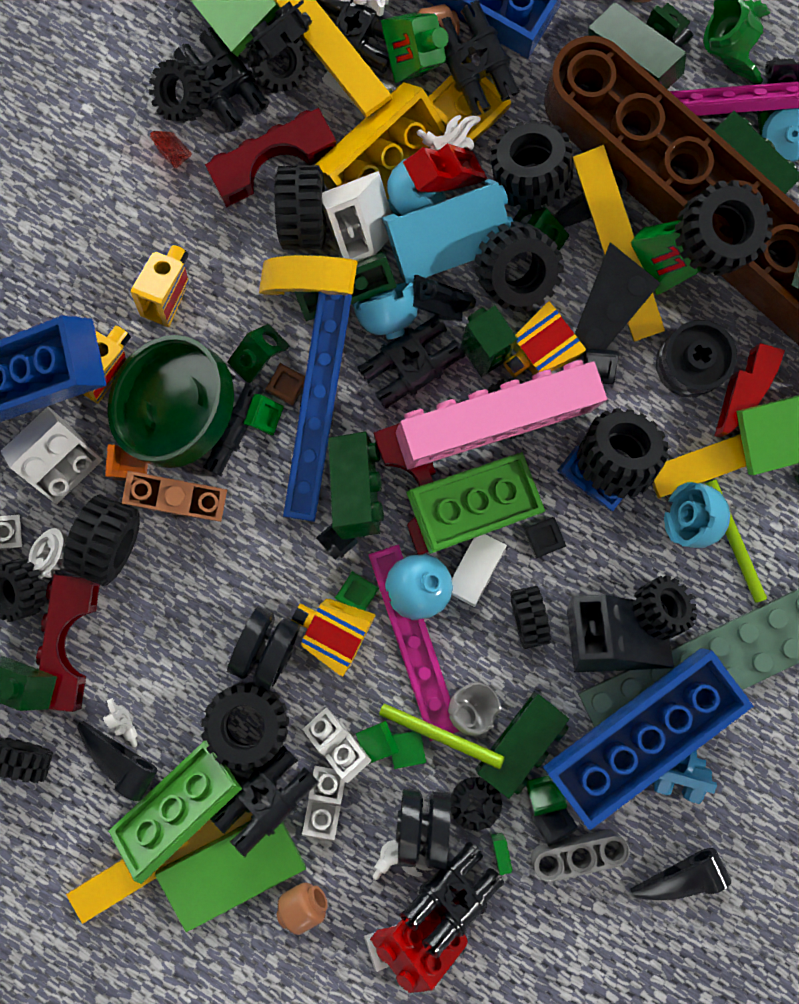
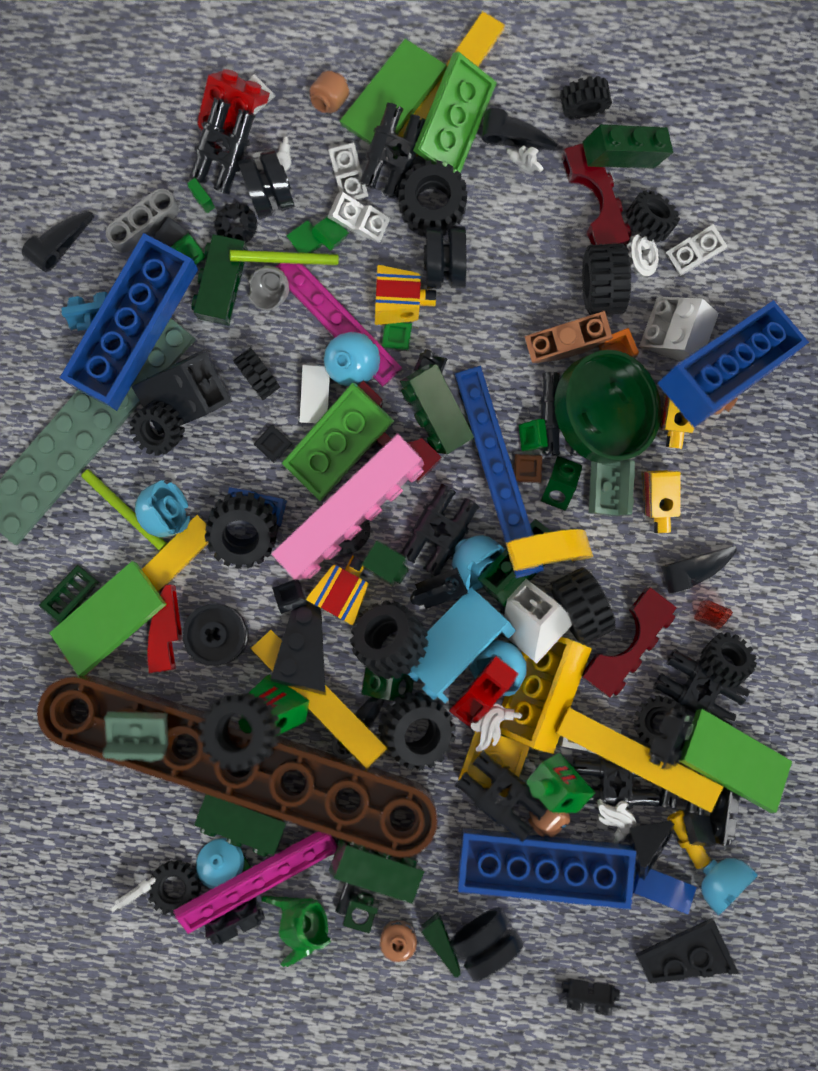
camera: 160 degrees right, 0 degrees up
none -> sand green bracket [589,460,635,516]
none -> black piece [661,546,737,593]

